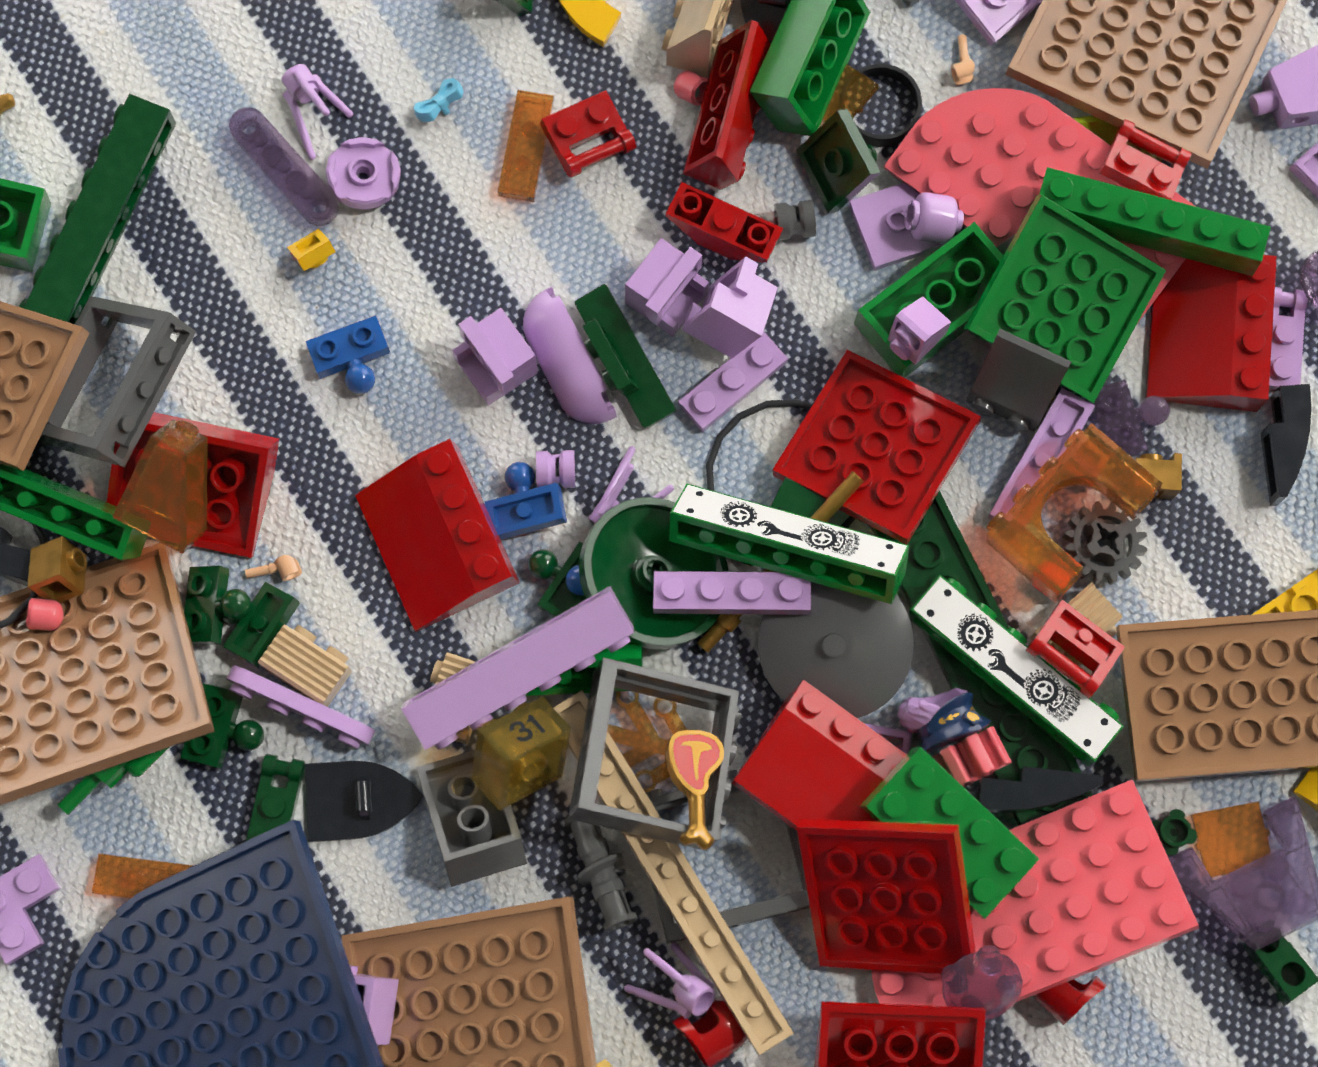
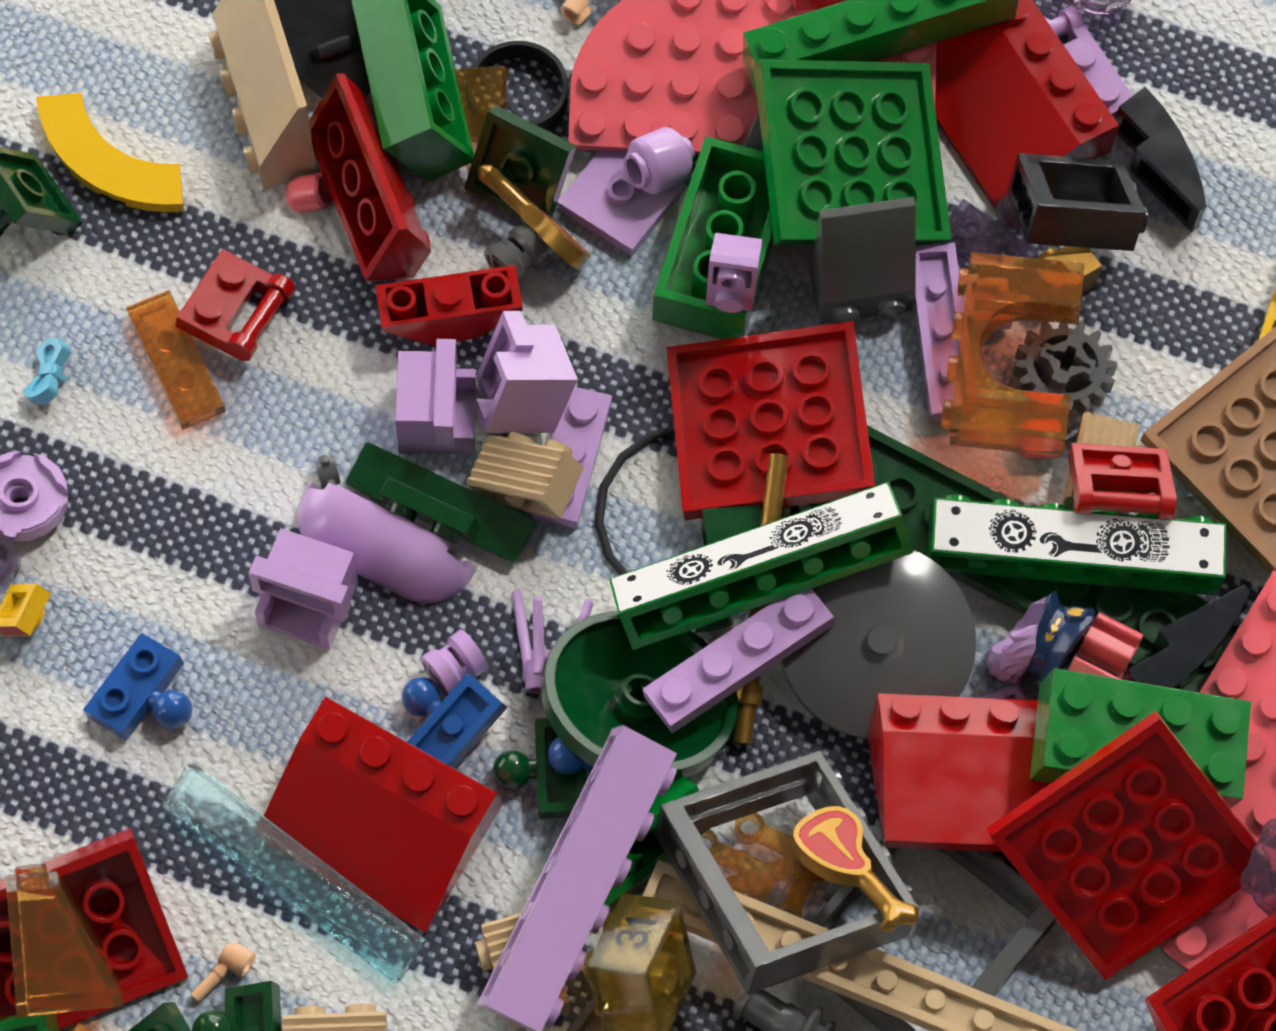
camera: 35 degrees left, 10 degrees down
none -> clear light blue tile [162,763,427,984]
none -> dark grey piece [315,455,341,489]
none -> tan brick [467,432,584,520]
none -> pearl gold piece [478,165,591,269]
none -> black window [1007,153,1148,251]

